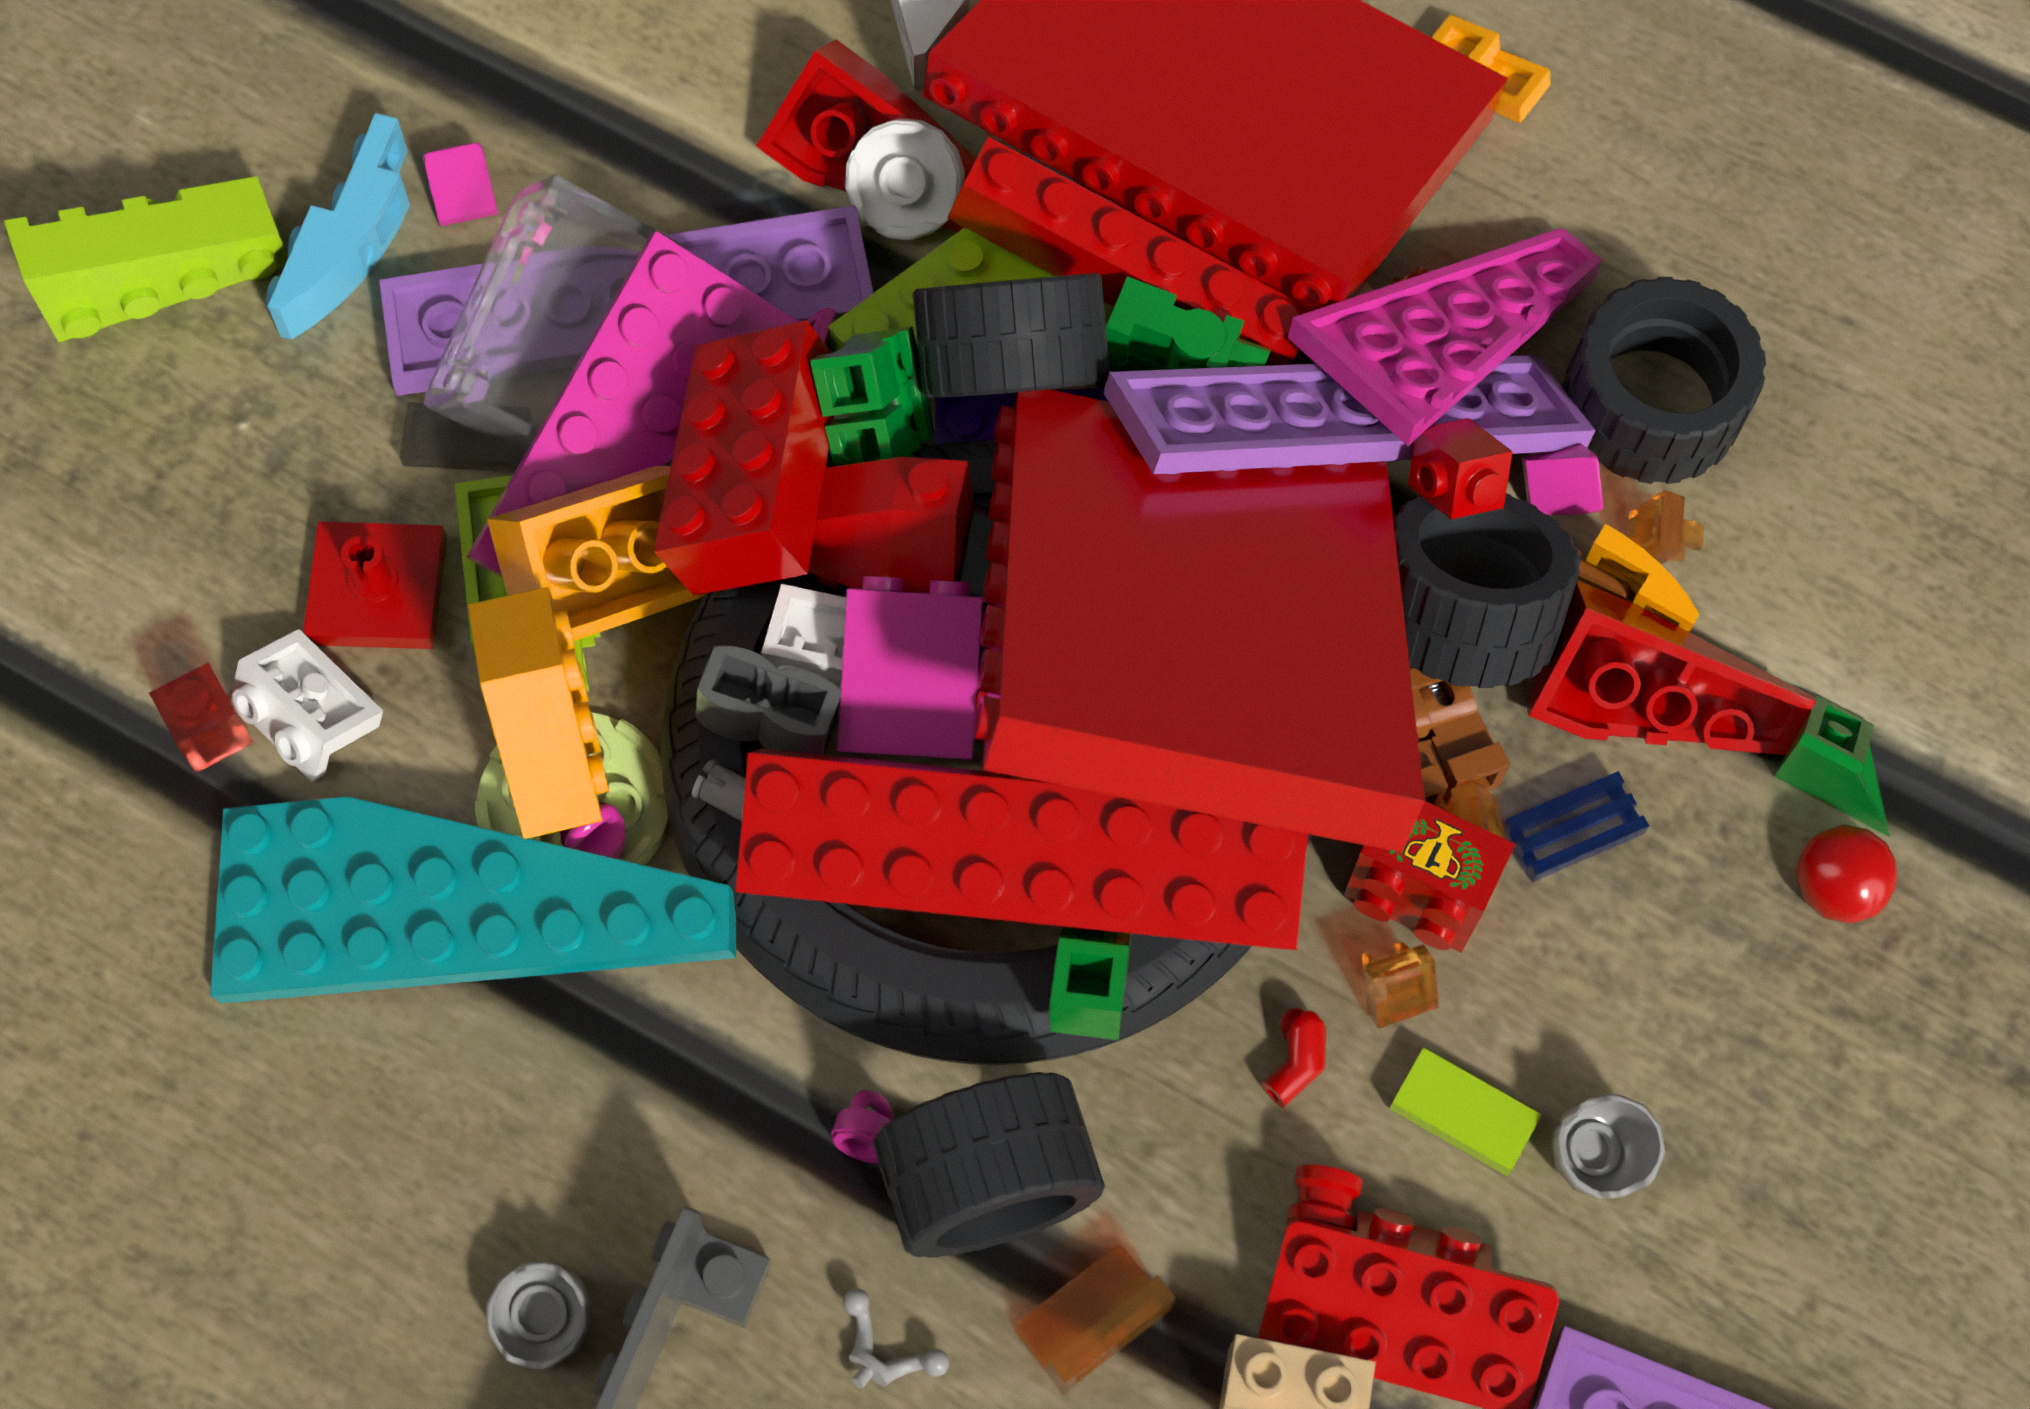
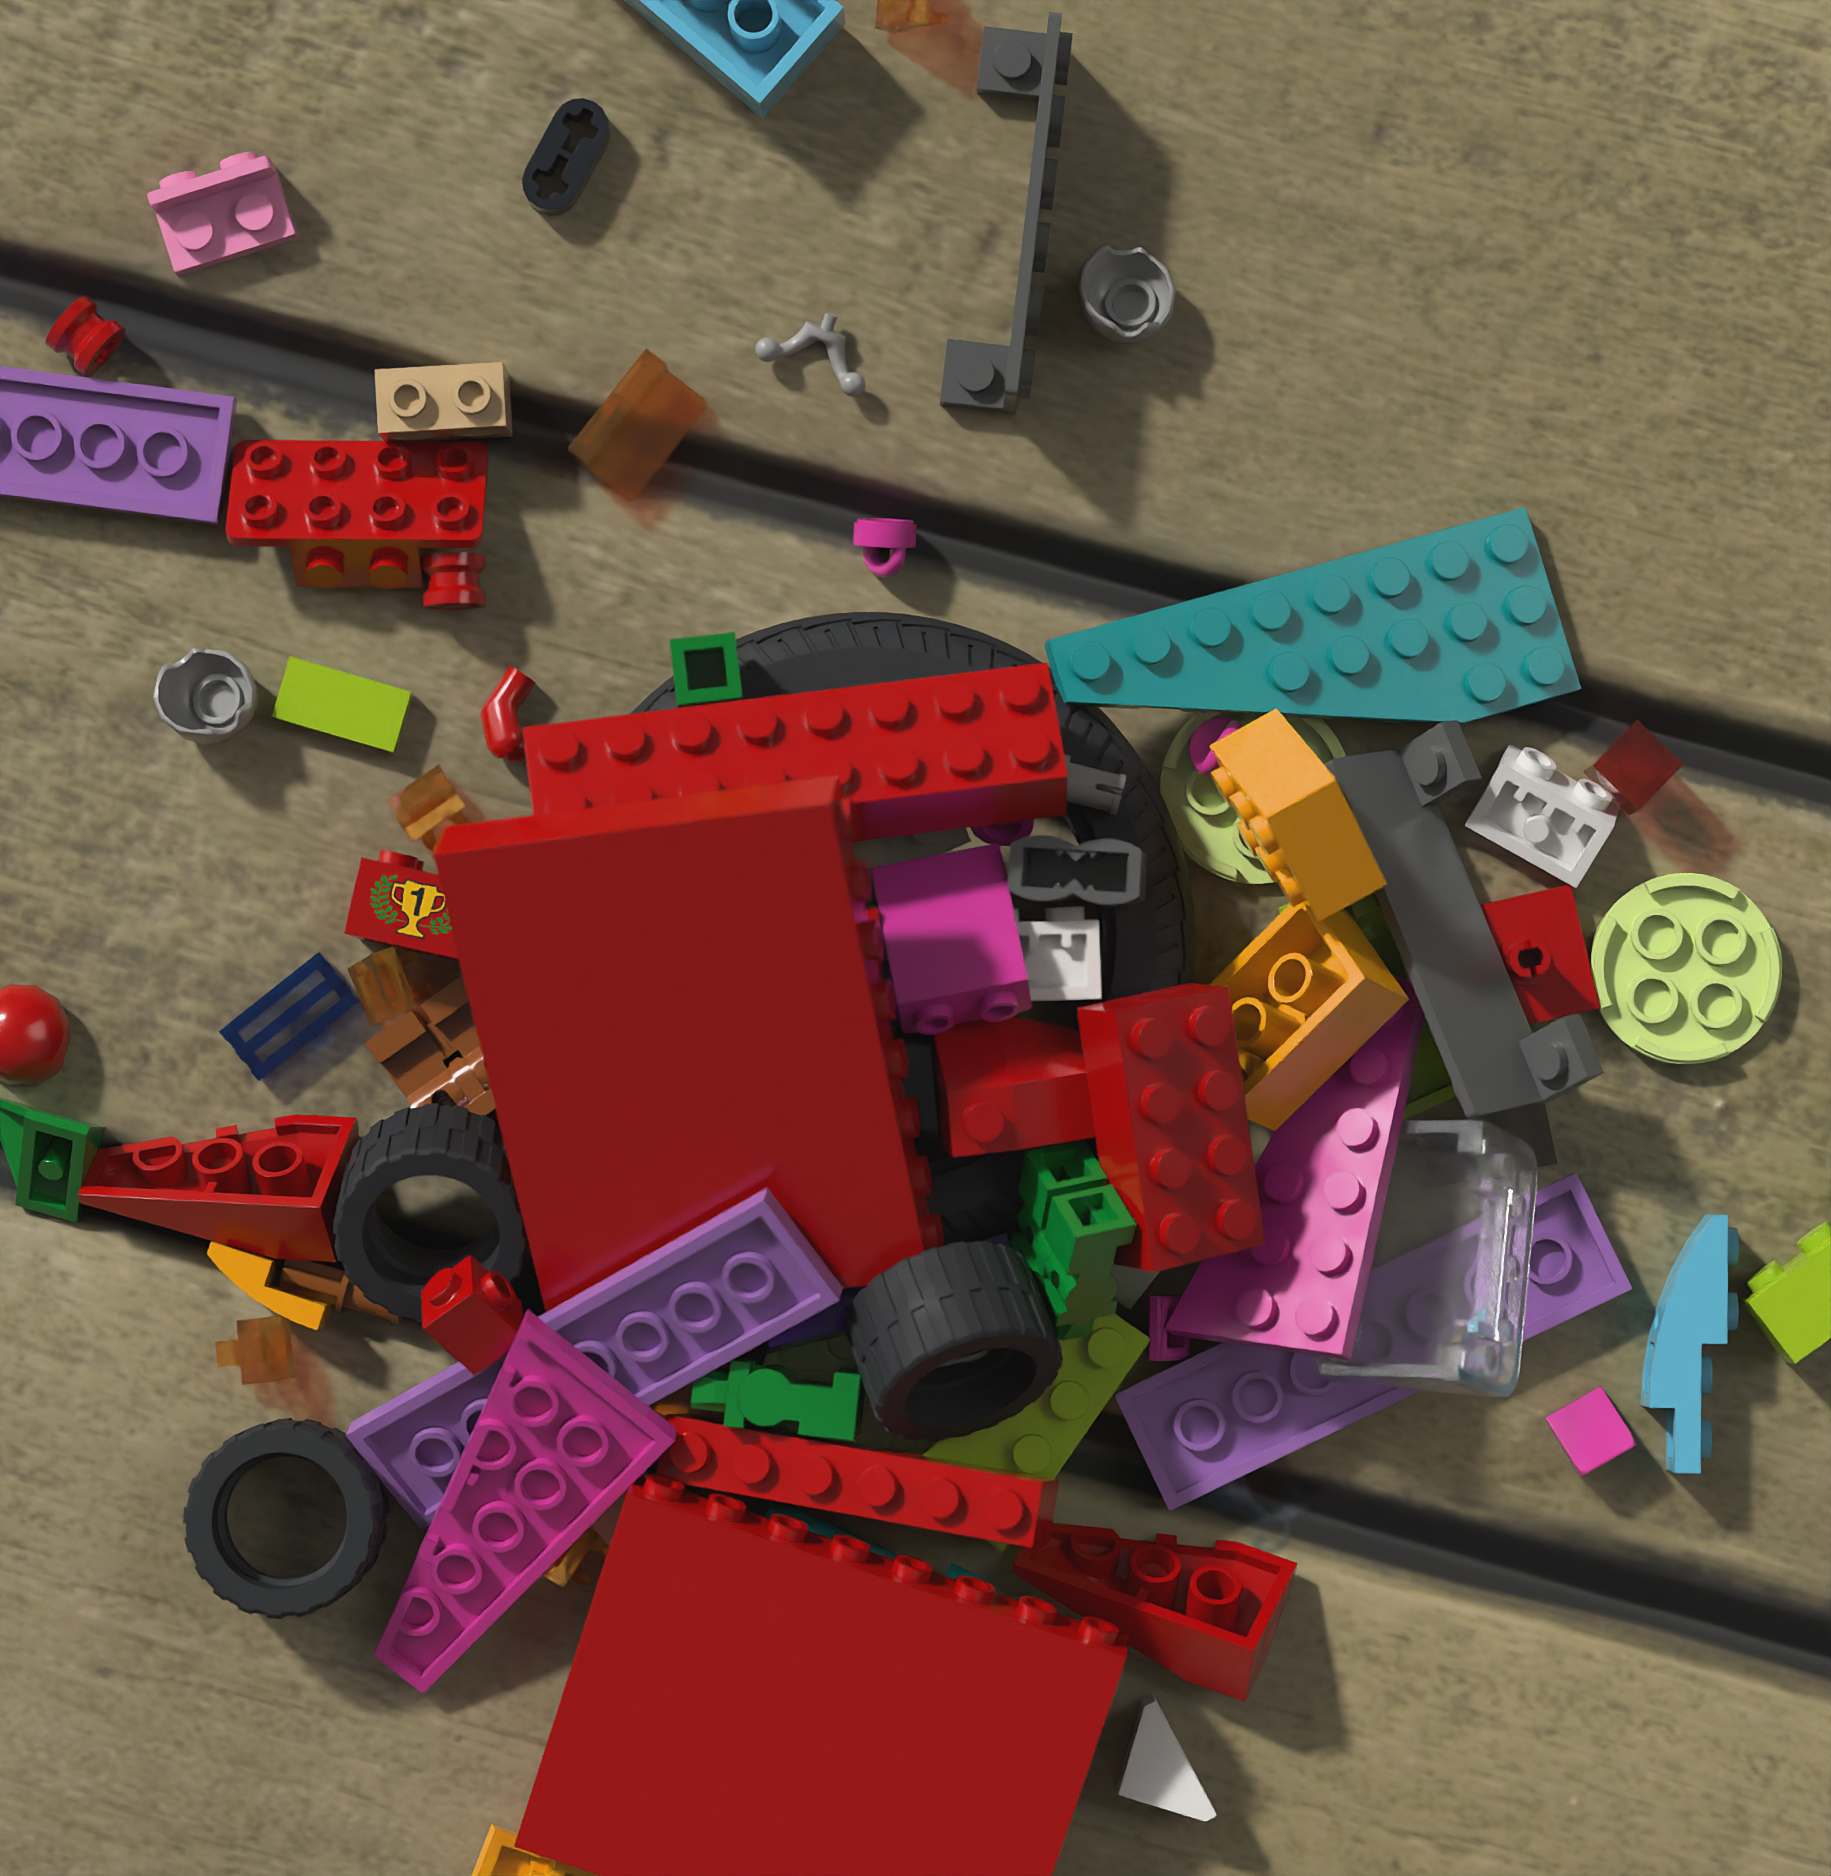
camera: 175 degrees right, 20 degrees up
white tile [846,118,965,240] -> none
black tyre [873,1072,1105,1258] -> none
dark pink slope [1522,444,1603,516] -> none
none -> dark grey bracket [1325,720,1604,1120]
none -> yellowish green tile [1589,873,1782,1064]

